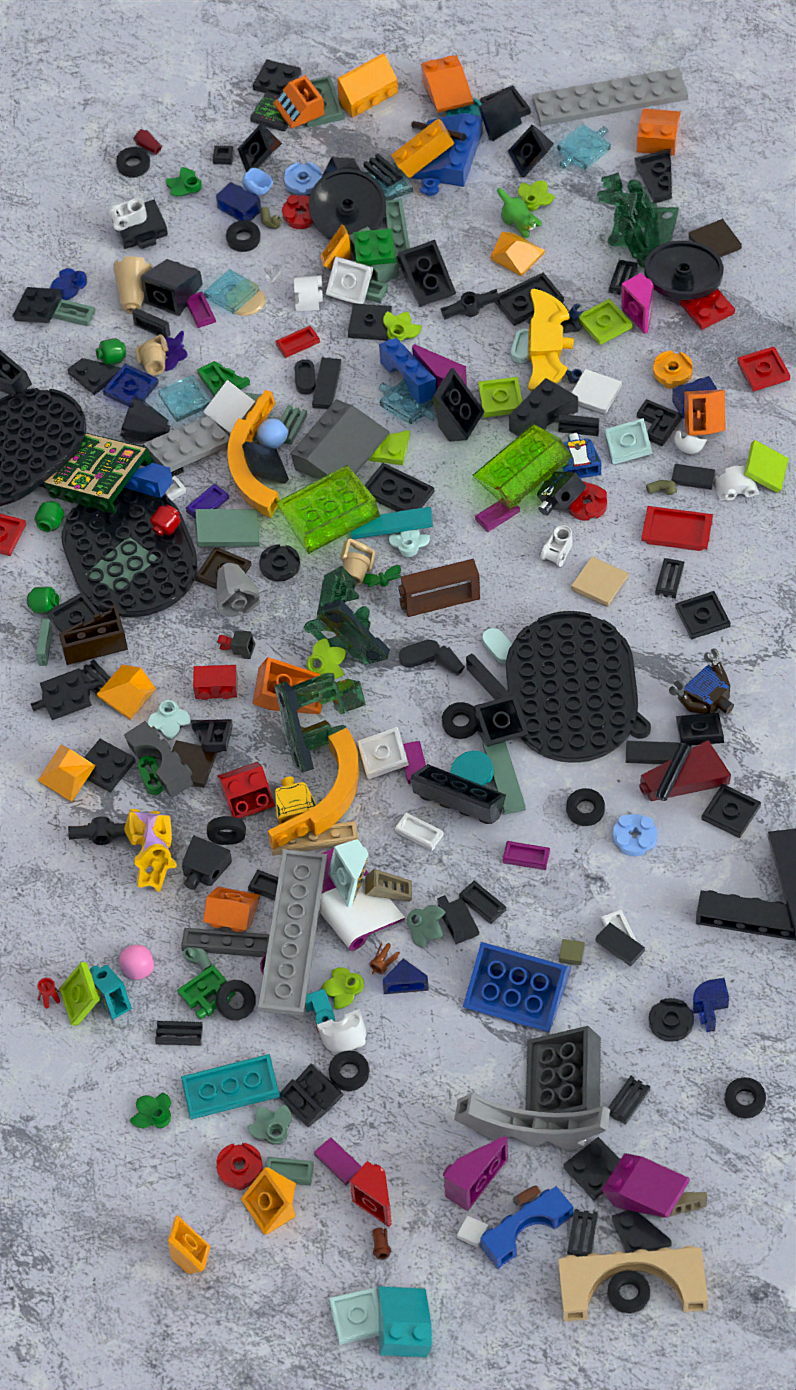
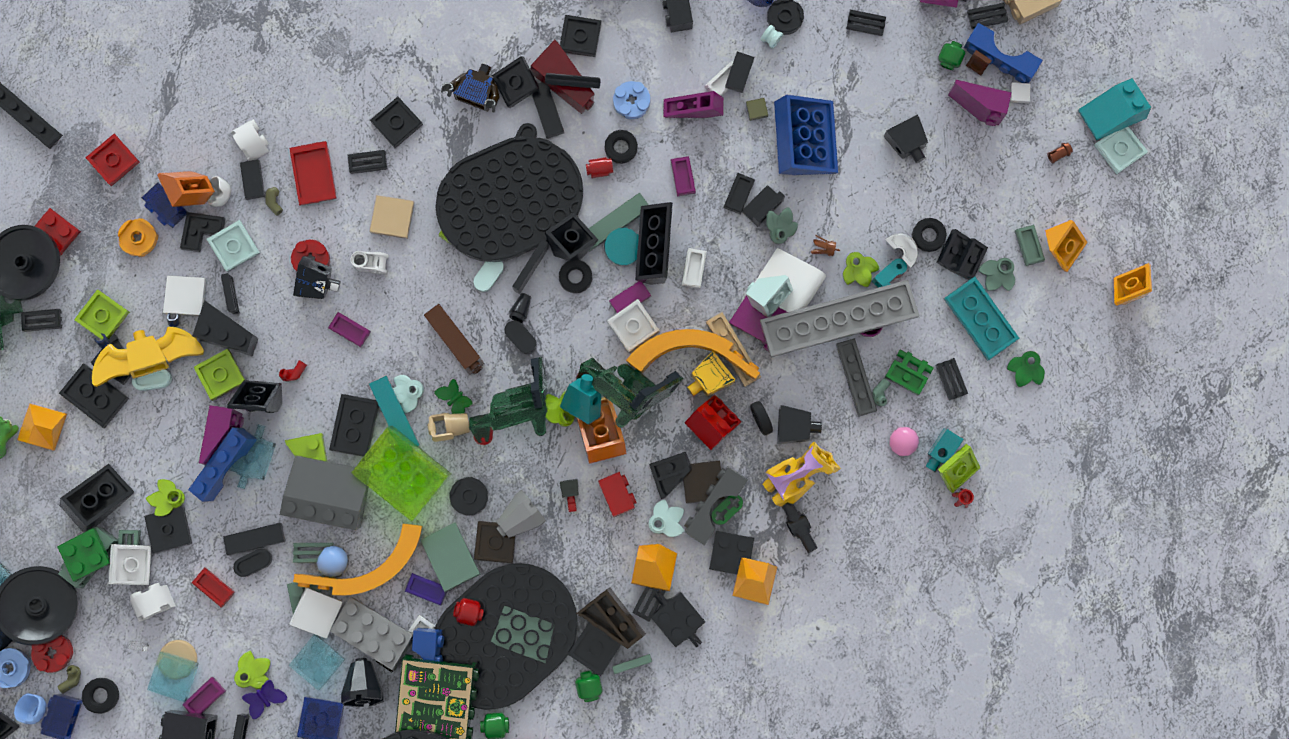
camera: 115 degrees left, 25 degrees up
tan piece [136,335,168,375] -> none
green wing [197,361,250,397] -> none
orange slope [203,886,260,932] -> none
black tyre [215,980,256,1021] -> none
red plate [216,1143,263,1191] -> none
black tile [242,441,289,484] -> none
black tile [248,869,279,901] -> none
magenta tile [314,1137,362,1185] -> none
light orange slope [320,224,352,269] -> none
red slope [350,1161,392,1227] -> none
dark tan slope [365,869,412,902] -> none
clear blue slope [383,958,429,995] -> none
sand green tile [385,199,410,259] -> none
black pin [440,289,500,320] -> none
light grey arch [454,1093,610,1152] -> none
clear neon green slope [472,424,572,509] -> none
dark grey slope [525,1026,601,1113] -> none
torso [562,433,602,478] -> none
black plate [563,1137,620,1200] -> none
dark pink slope [621,273,654,334] -> none
lime tile [744,440,789,493] -> none
none -> lime plate [234,651,270,689]
none -> red arm [279,360,307,382]
none -> teal torso [560,374,602,424]
none -> red brick [585,157,614,179]
none -> magenta slope [663,91,724,118]
none -> light aqua wheel [760,25,783,49]
none -> black torso [884,114,928,163]
none -> green head [938,41,966,71]

